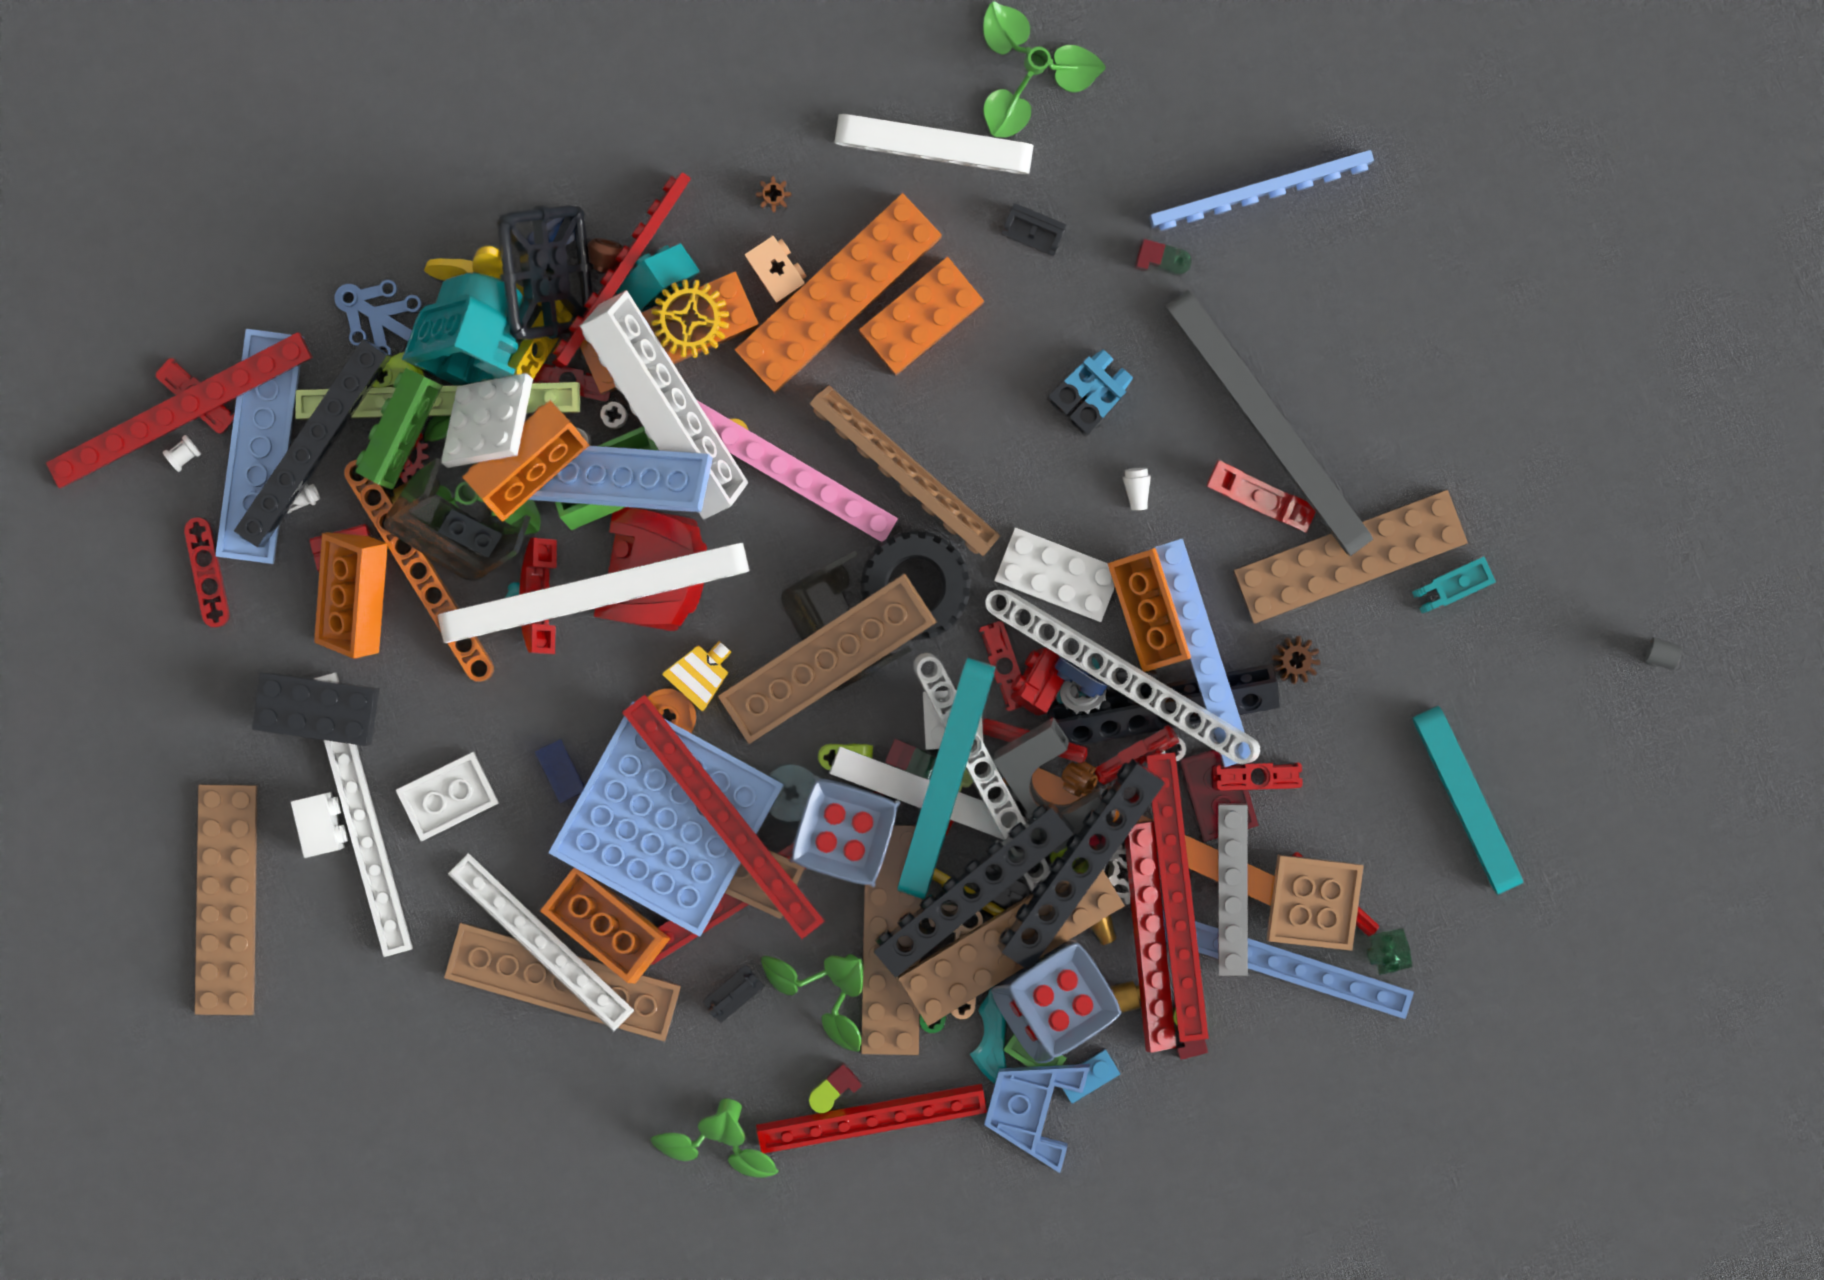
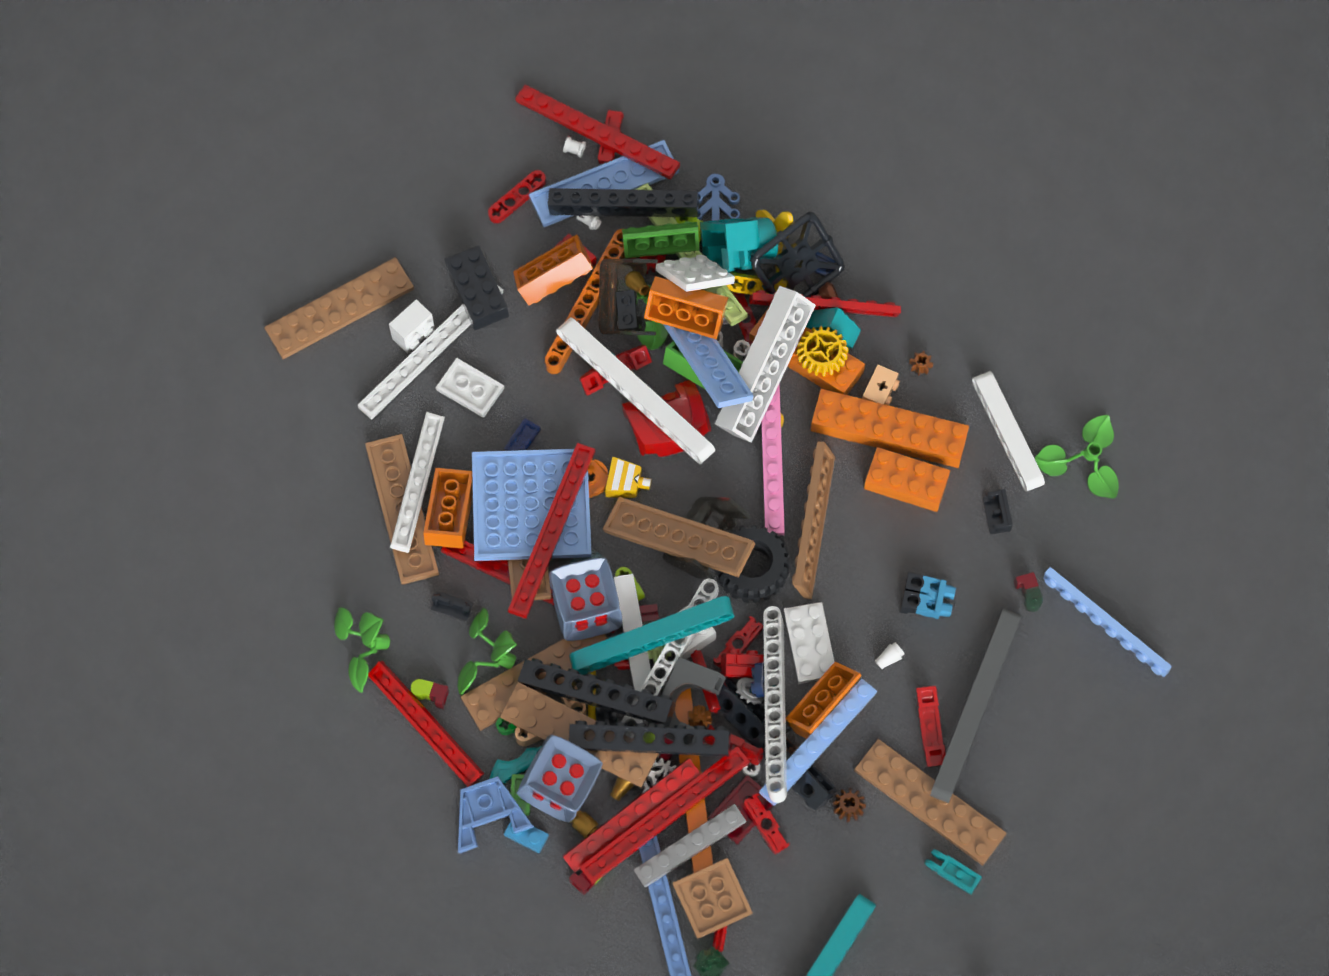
camera: 65 degrees right, 20 degrees down
none -> pearl gold cone [625,271,649,295]

